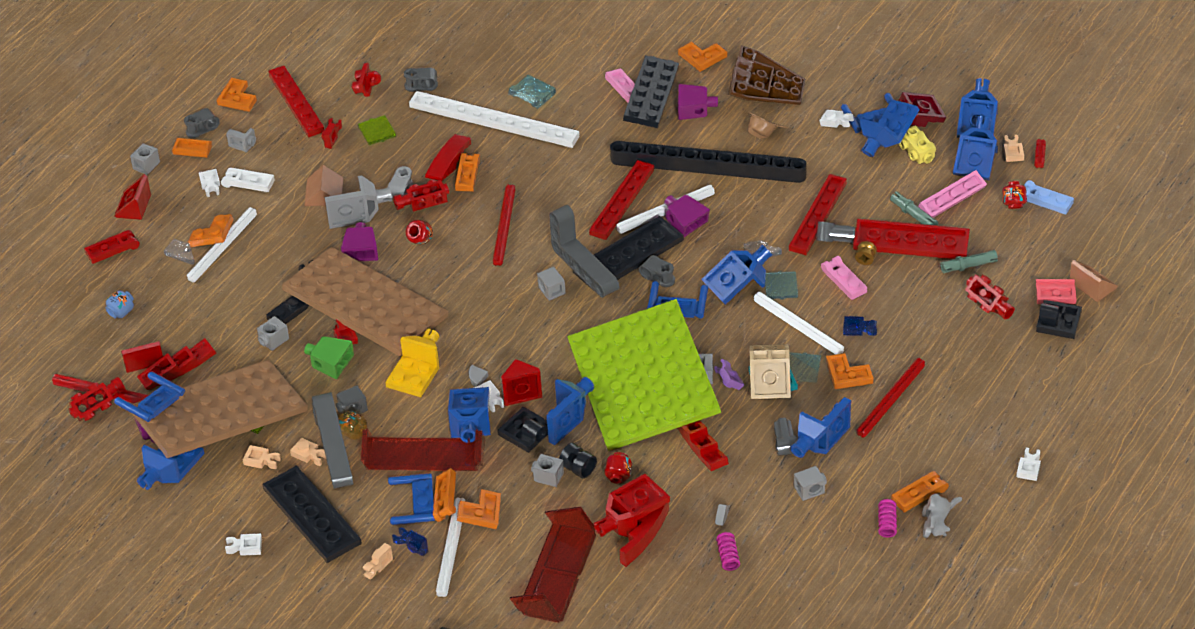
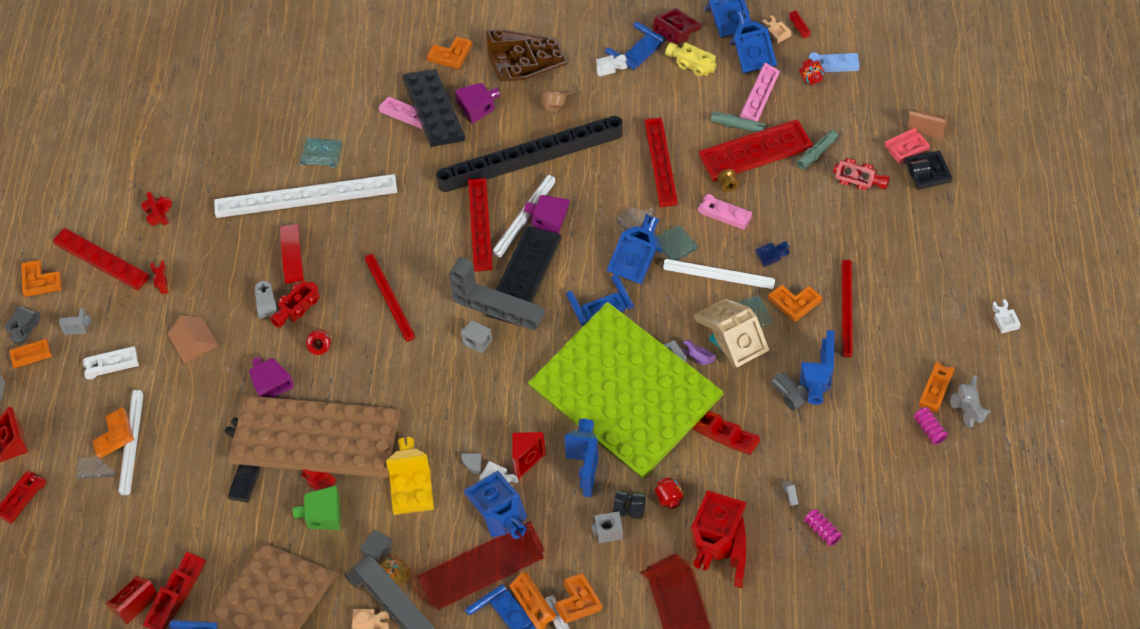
camera: 30 degrees left, 10 degrees up
medium blue head [105,291,134,318] -> none
white plate [199,169,220,197] -> none
light grey brick [257,316,289,351] -> none
light grey plate [325,175,392,229] -> none
clear neon green piece [358,115,396,145] -> none
dark grey piece [404,68,438,92] -> none
orange plate [455,153,480,191] -> none
black plate [498,406,548,453] -> none
dark grey piece [639,255,675,287] -> none
light grey brick [794,466,827,501] -> none
dark grey piece [816,222,855,243] -> none
blue plate [860,100,920,158] -> none

